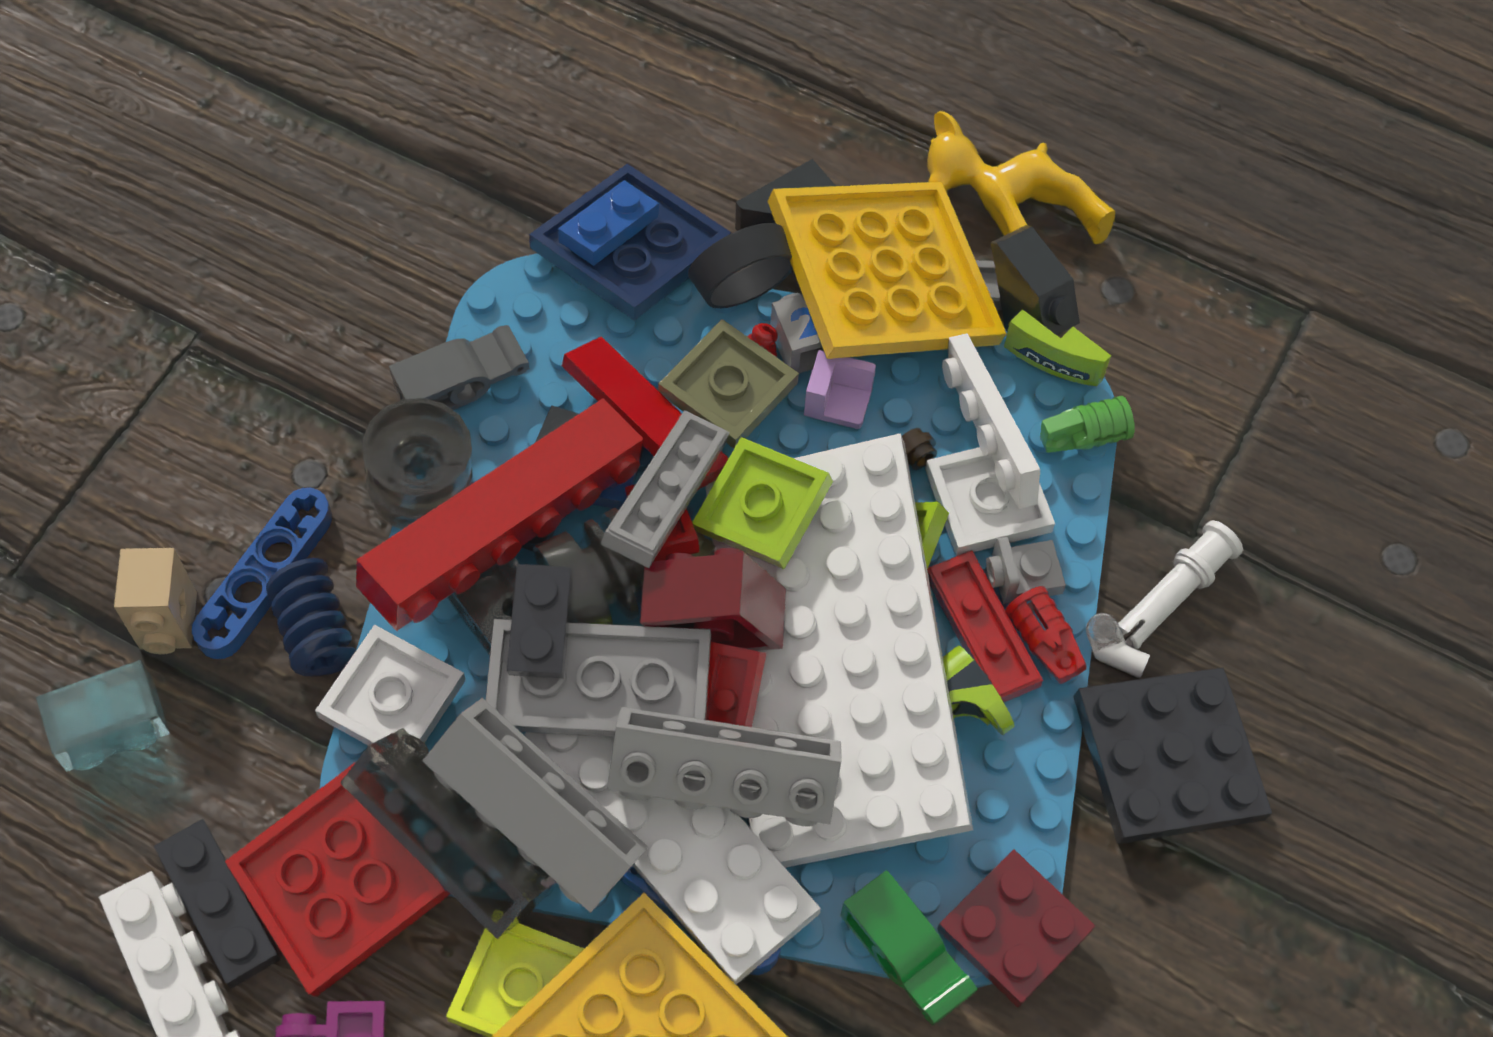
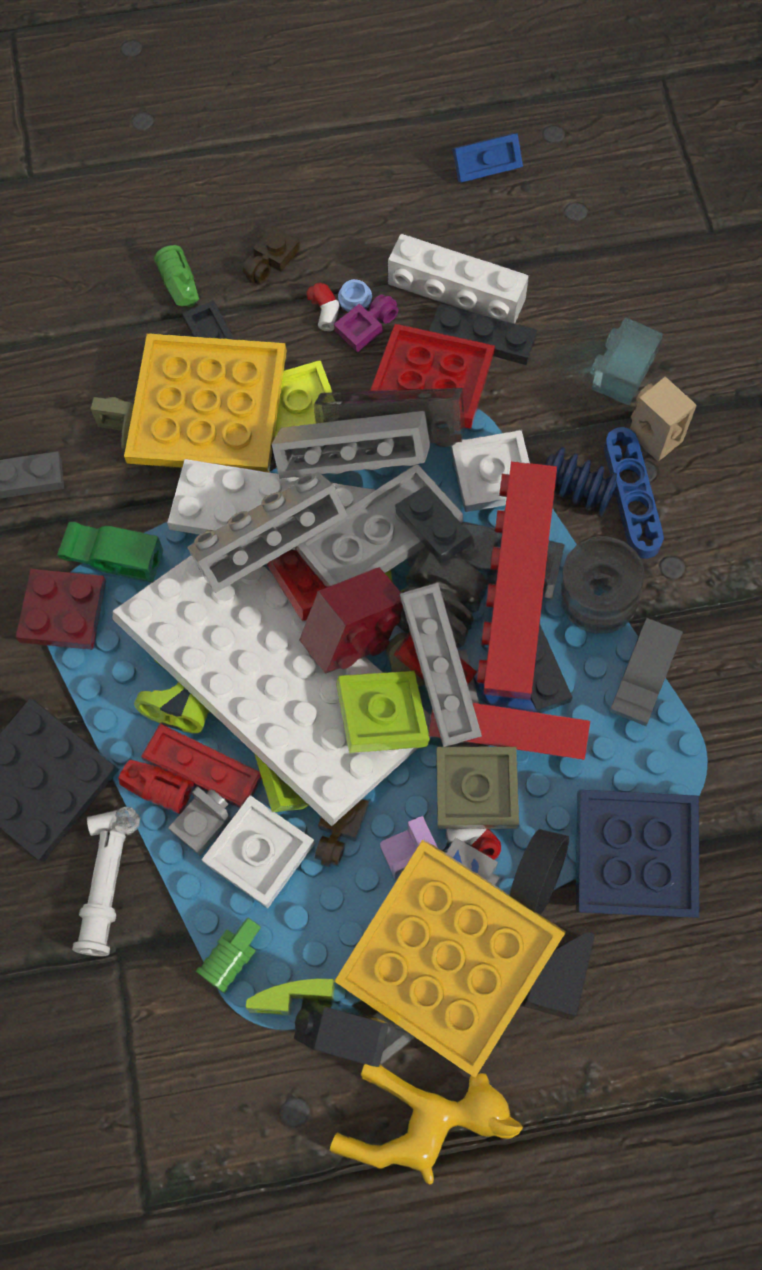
camera: 145 degrees right, 5 degrees up
blue plate [558,180,659,266] -> none
white plate [942,333,1040,509] -> none

